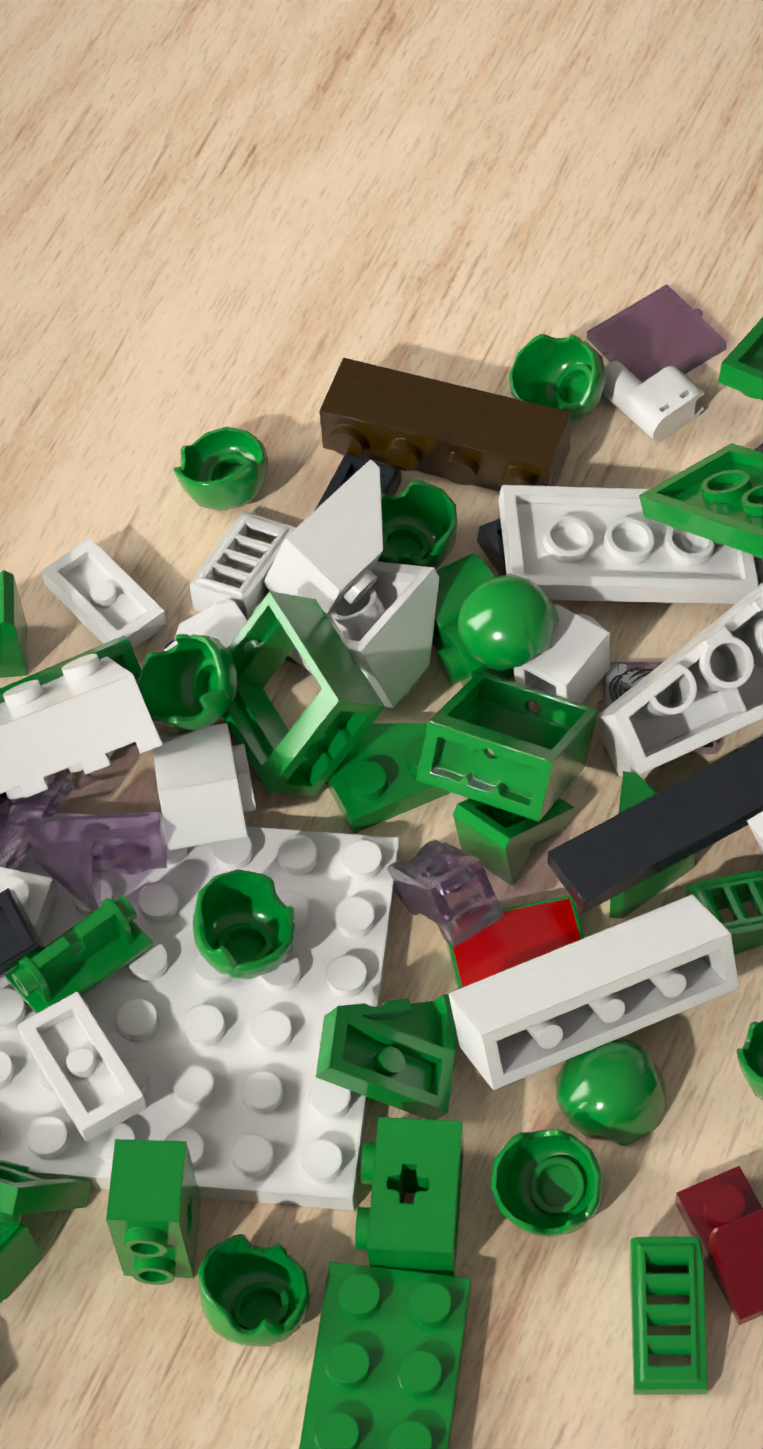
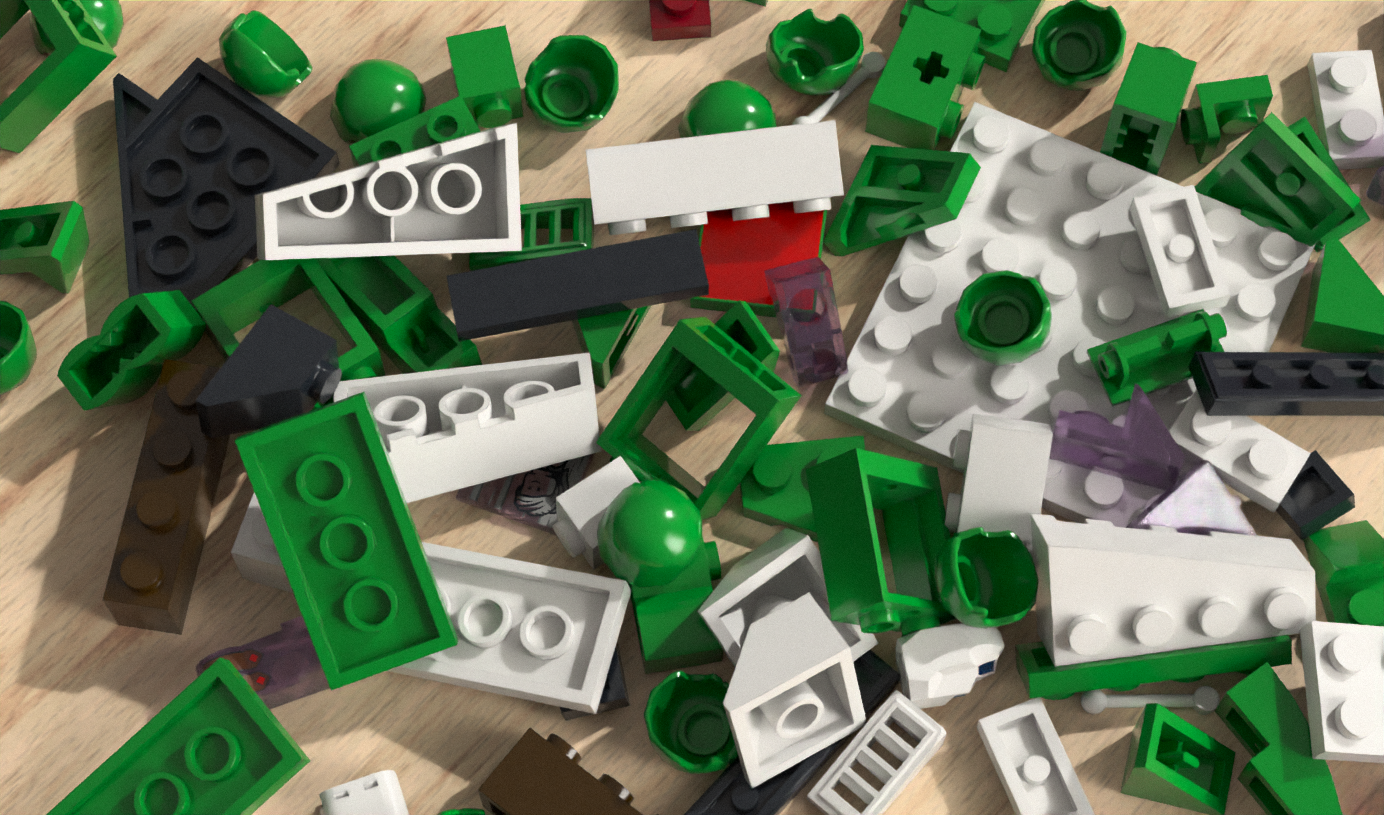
camera: 165 degrees left, 10 degrees up
none -> white hinge [792,52,885,125]
none -> green bracket [1180,75,1273,164]

